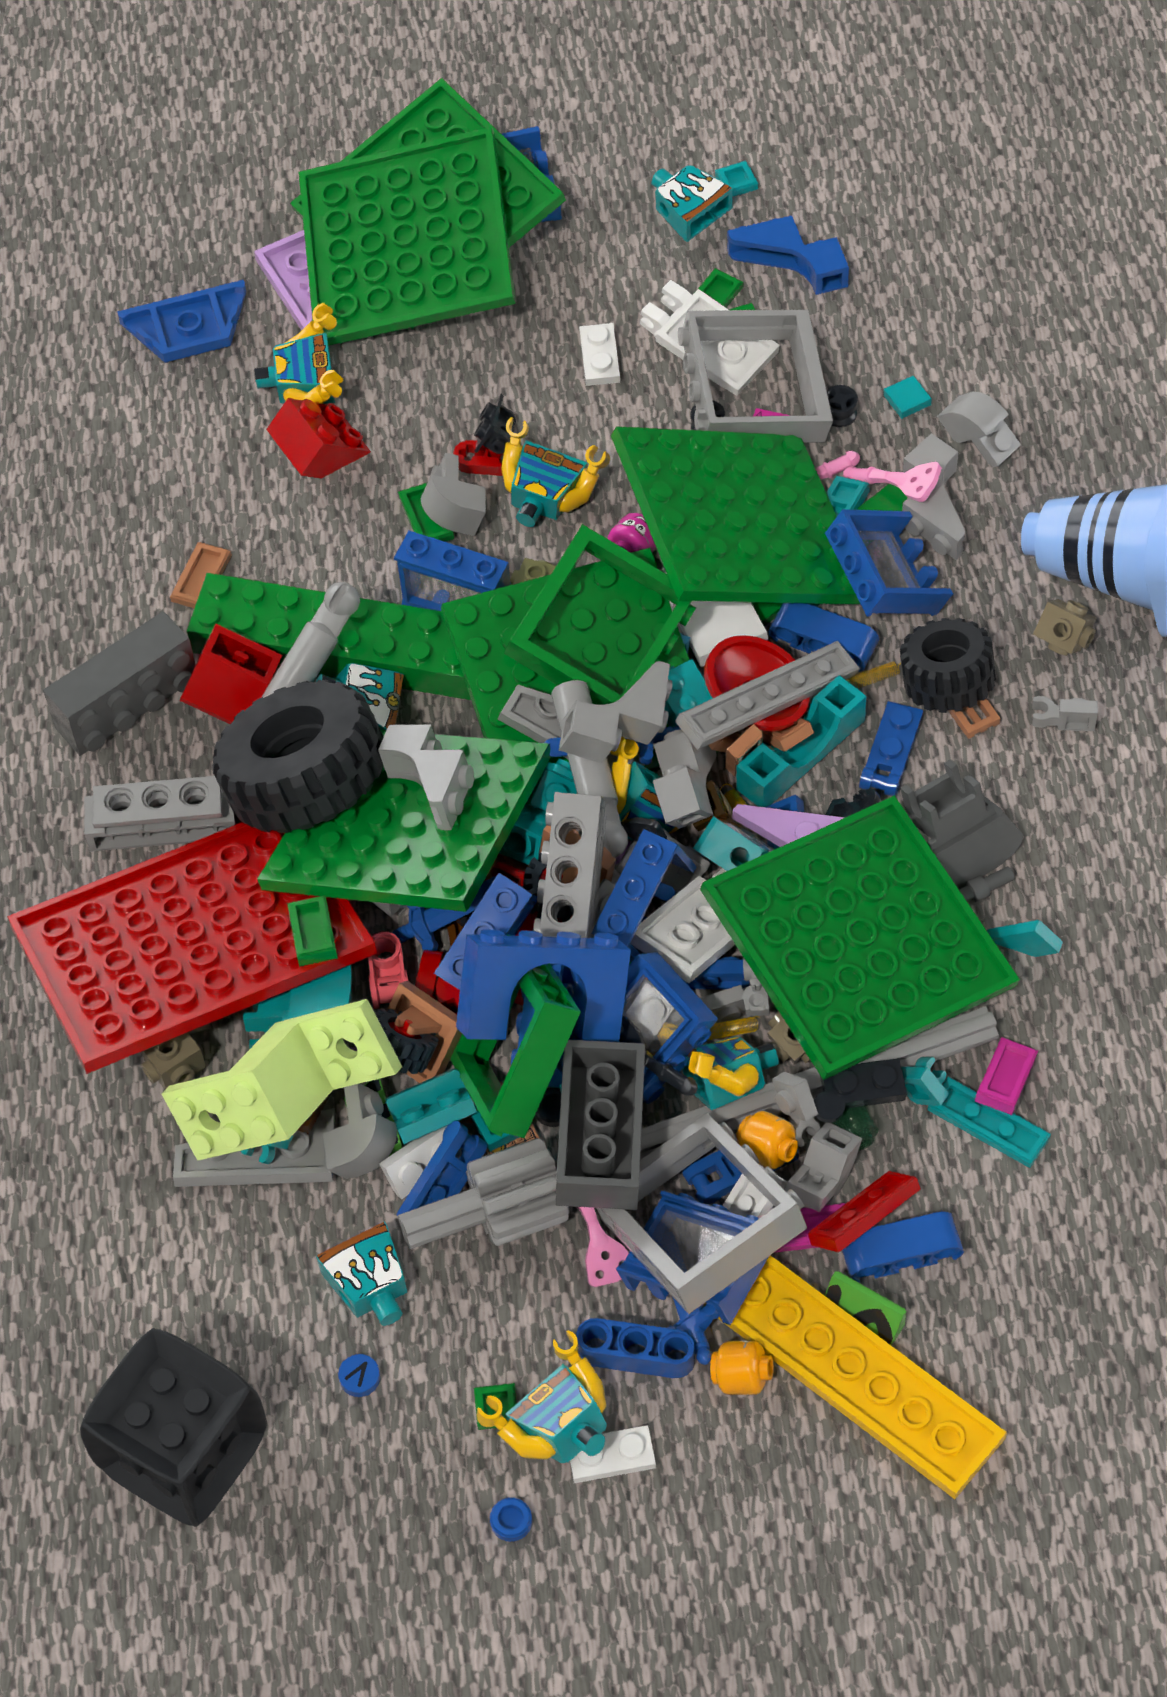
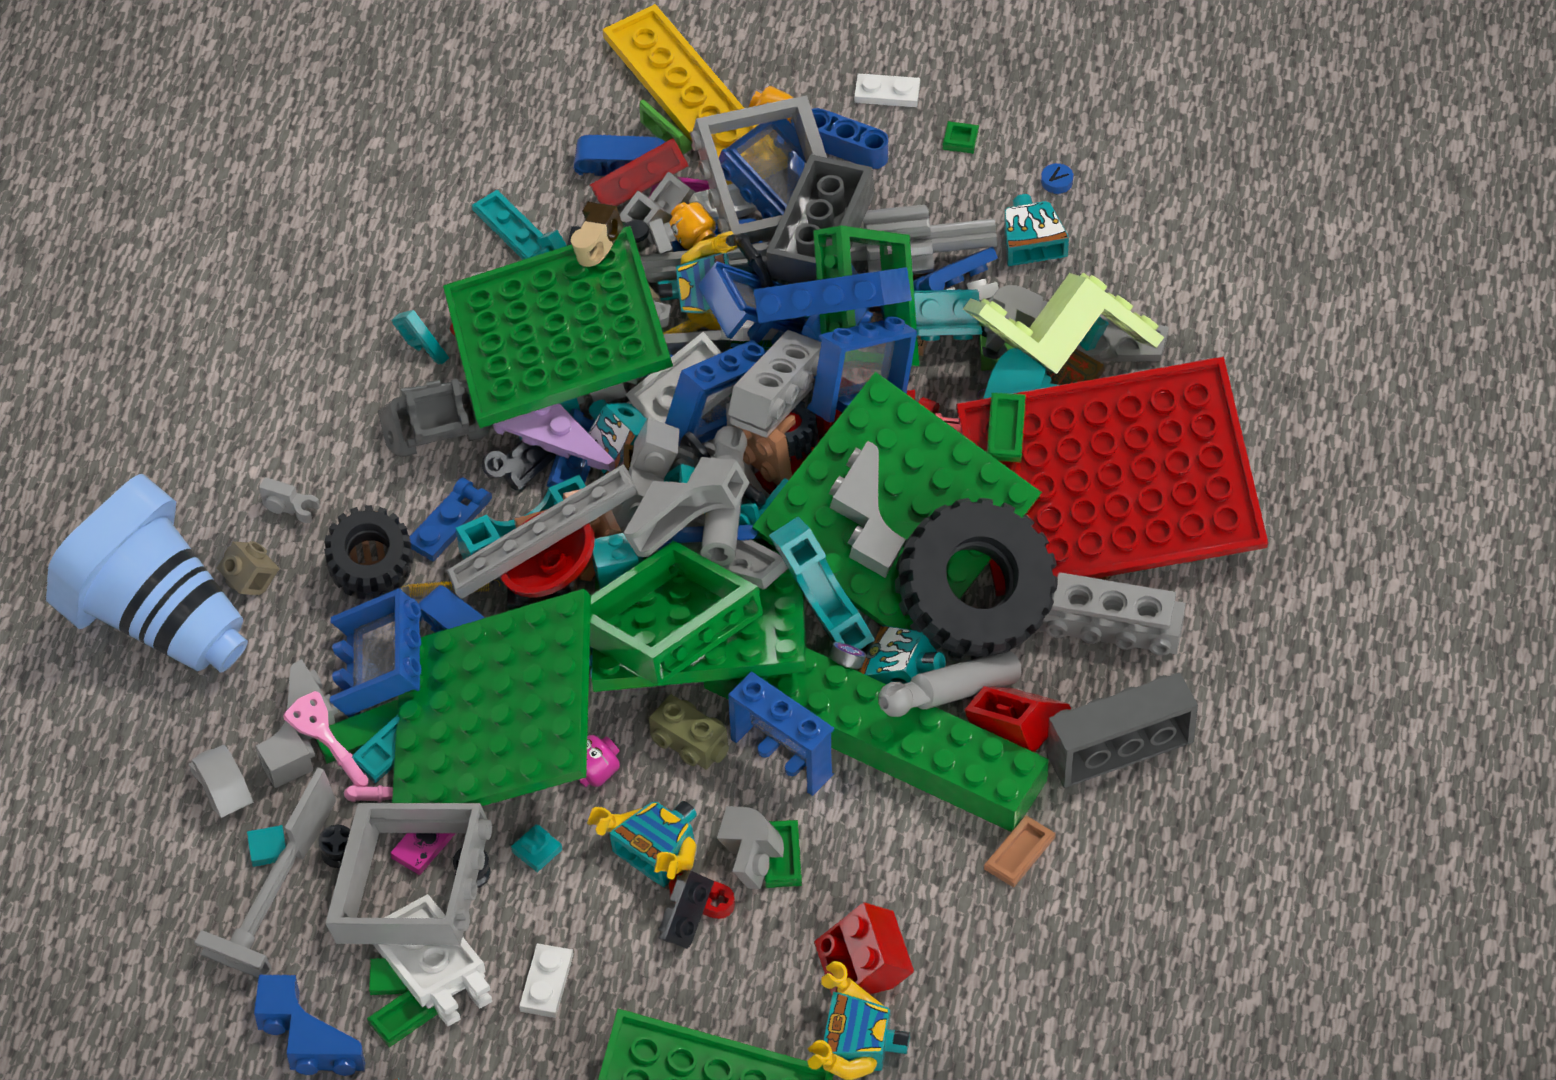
camera: 165 degrees left, 5 degrees down
black piece [80,1328,267,1527] -> none
nougat plate [374,981,462,1083] -> none
torso [476,1330,607,1464] -> none
blue tile [490,1498,532,1542] -> none
dark pink tile [975,1037,1038,1115] -> none
none -> light grey piece [195,767,336,978]
none -> leg [571,201,623,267]
none -> teal arch [769,517,875,649]
none -> flat silver tile [829,642,866,669]

